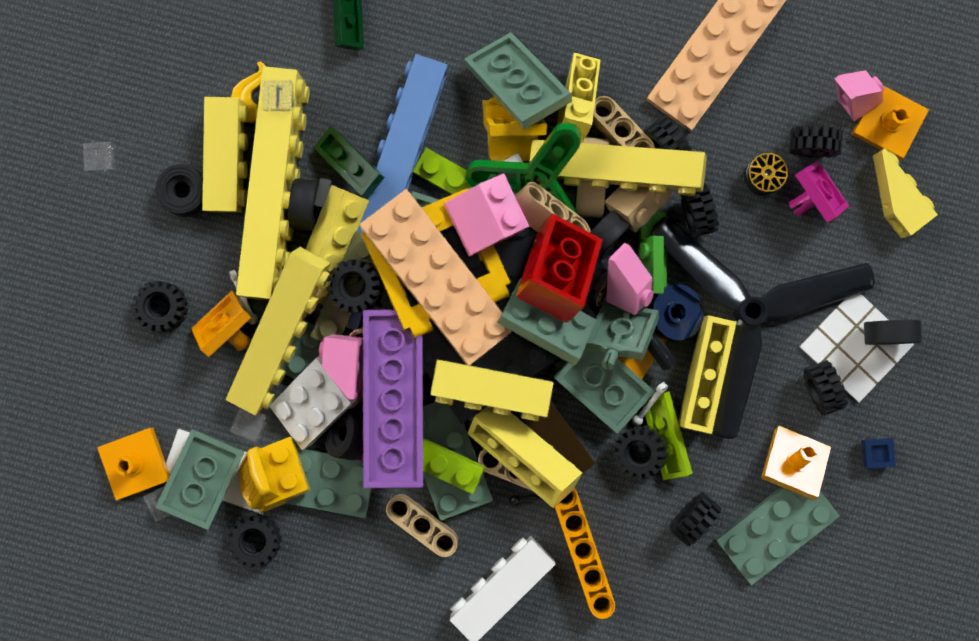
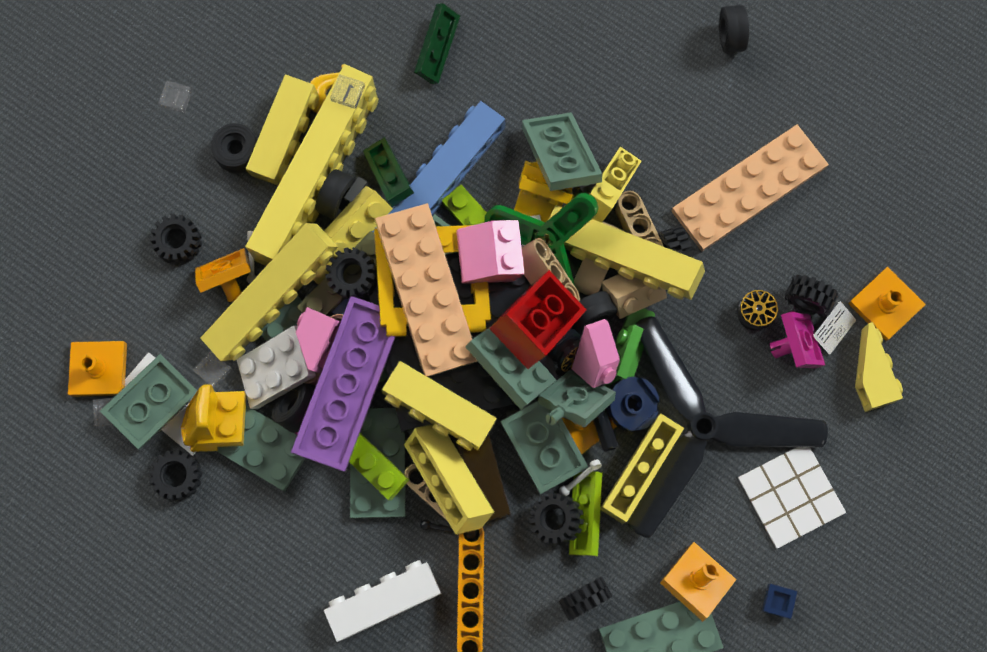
camera: 20 degrees right, 10 degrees down
tan beam [386,494,458,557] -> none
black tyre [680,183,719,237] -> none
black tyre [803,360,848,416] -> none
bright pink slope [834,70,884,121] -> none
black tyre [864,320,922,345] -> none
none -> clear sticker [813,301,856,354]

